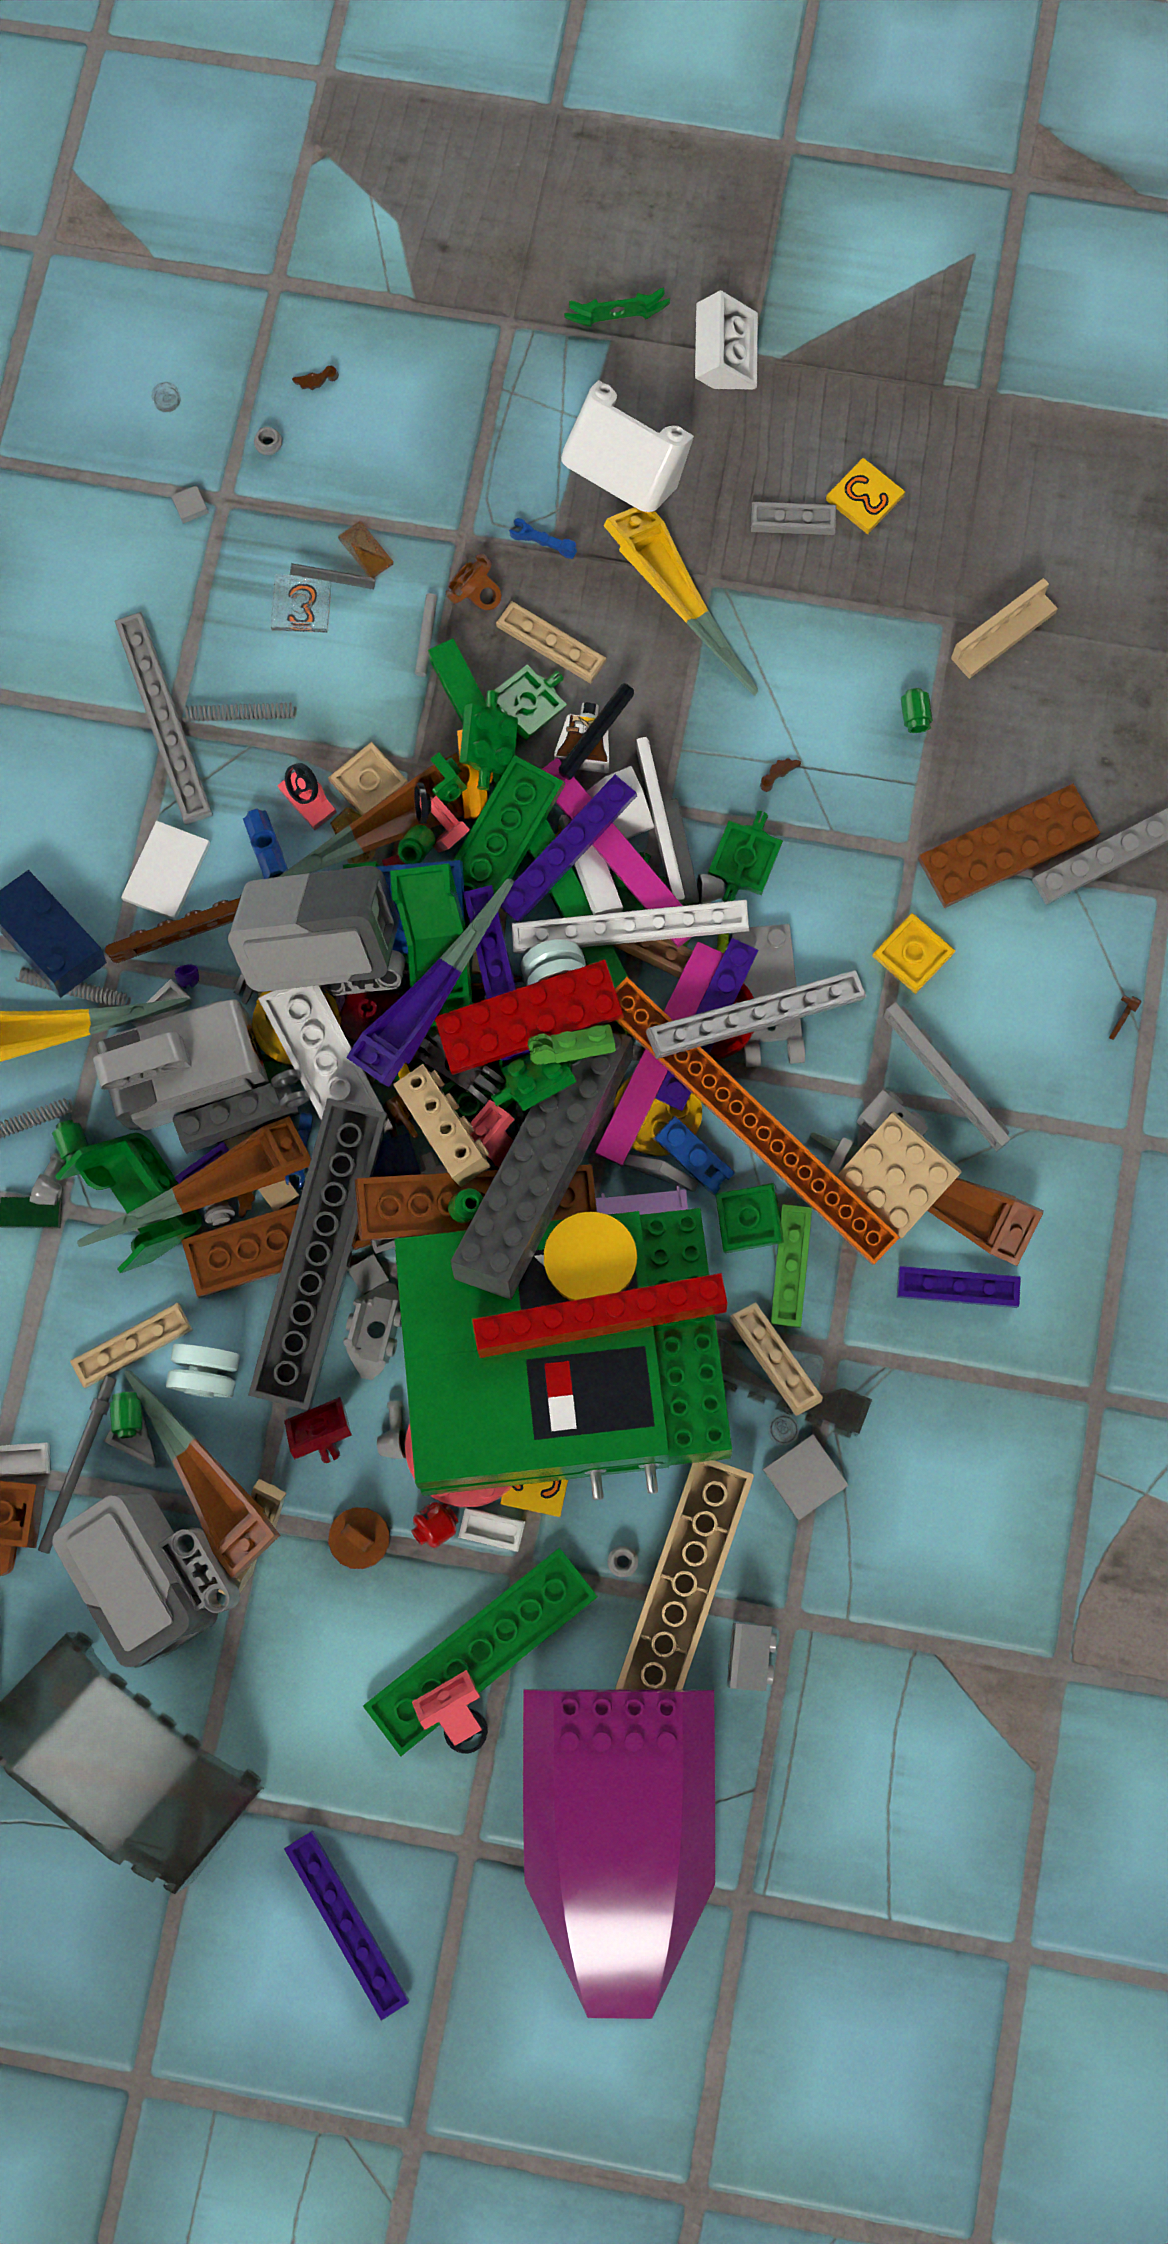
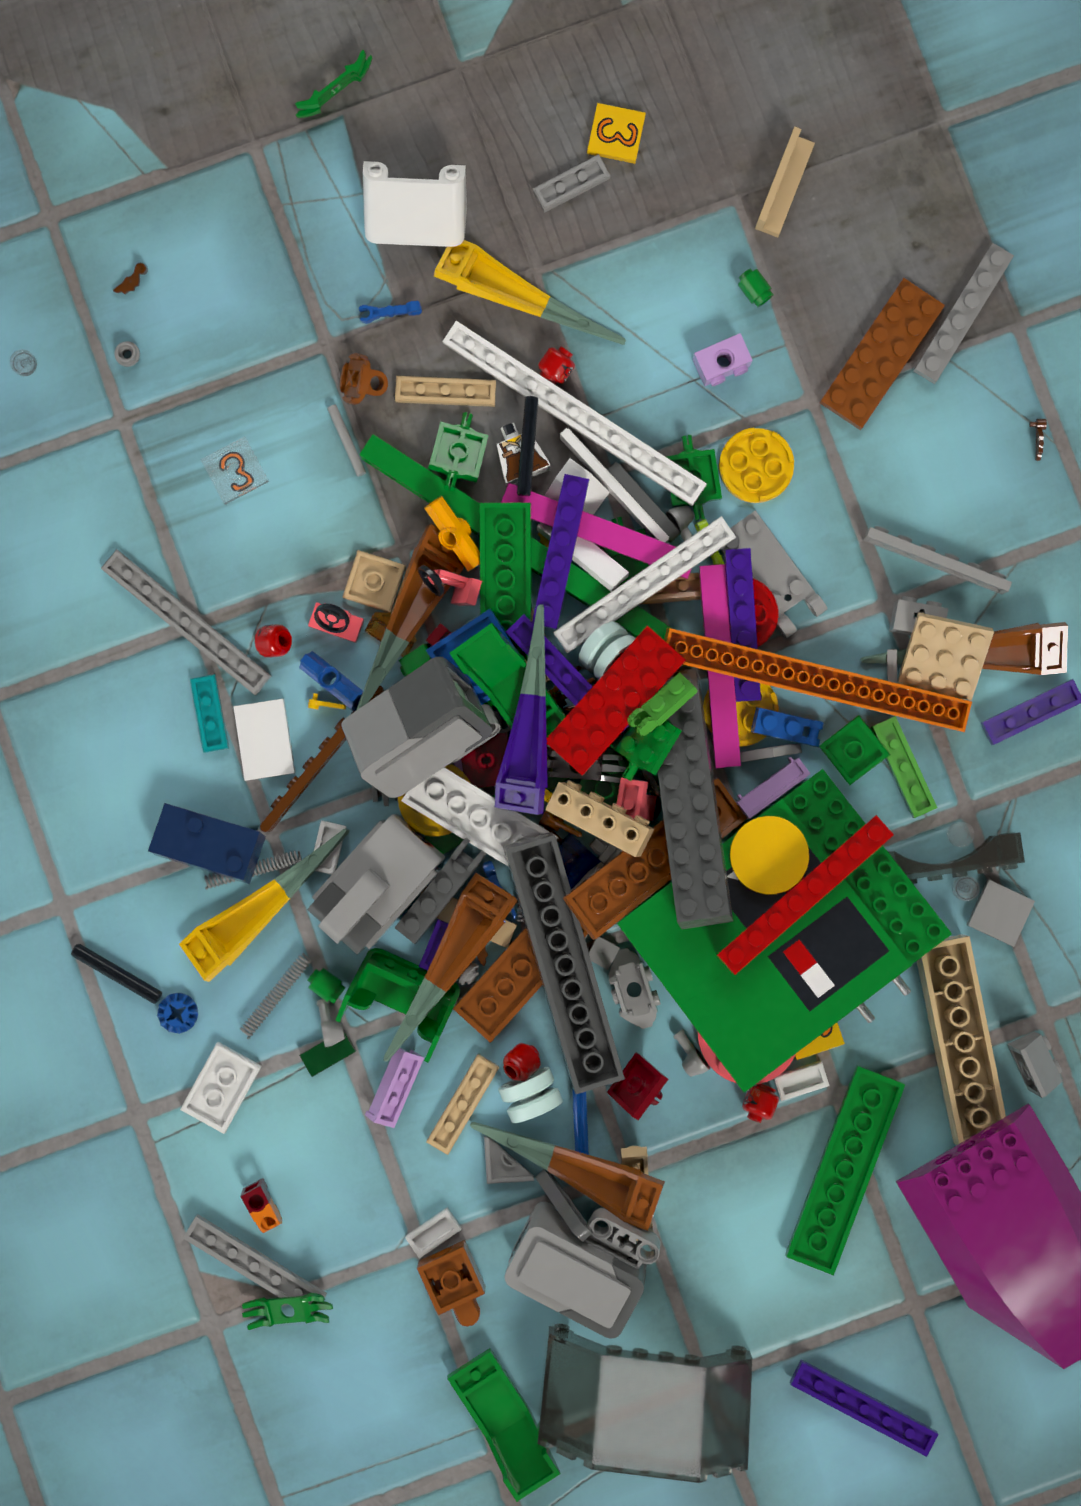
camera: 30 degrees left, 10 degrees up
dark grey bar [38,1376,117,1554] -> none
green brick [110,1392,142,1439] -> none
light grey tile [171,485,209,524] -> none
dark purple hinge [174,964,199,989] -> none
light grey piece [182,702,297,722] -> none
dark grey bar [290,563,375,589] -> none
dark orange tile [328,1507,390,1569] -> none
clear orange slope [338,521,394,578] -> none
green brick [398,825,436,864] -> none
coral piece [412,1670,488,1754] -> none
green bracket [430,752,468,805] -> none
green brick [448,1189,483,1223] -> none
green plate [459,690,518,790] -> none
light grey plate [608,1546,638,1577] -> none
light grey tile [646,970,867,1059] -> none
white slope [695,290,758,390] -> none
tan tile [730,1302,823,1416] -> none
reddish brown piece [760,758,801,792] -> none
yellow tile [872,913,956,995] -> none
none -> teal tile [190,674,229,753]
none -> red head [255,624,292,658]
none -> yellow piece [308,693,346,710]
none -> lavender container [365,1047,424,1128]
none -> white plate [442,321,707,506]
none -> red head [503,1043,541,1081]
none -> dark grey beam [535,1169,593,1242]
none -> red head [538,346,575,385]
none -> blue axle [572,1088,589,1155]
none -> lavender brick [692,333,753,386]
none -> yellow tile [719,427,794,503]

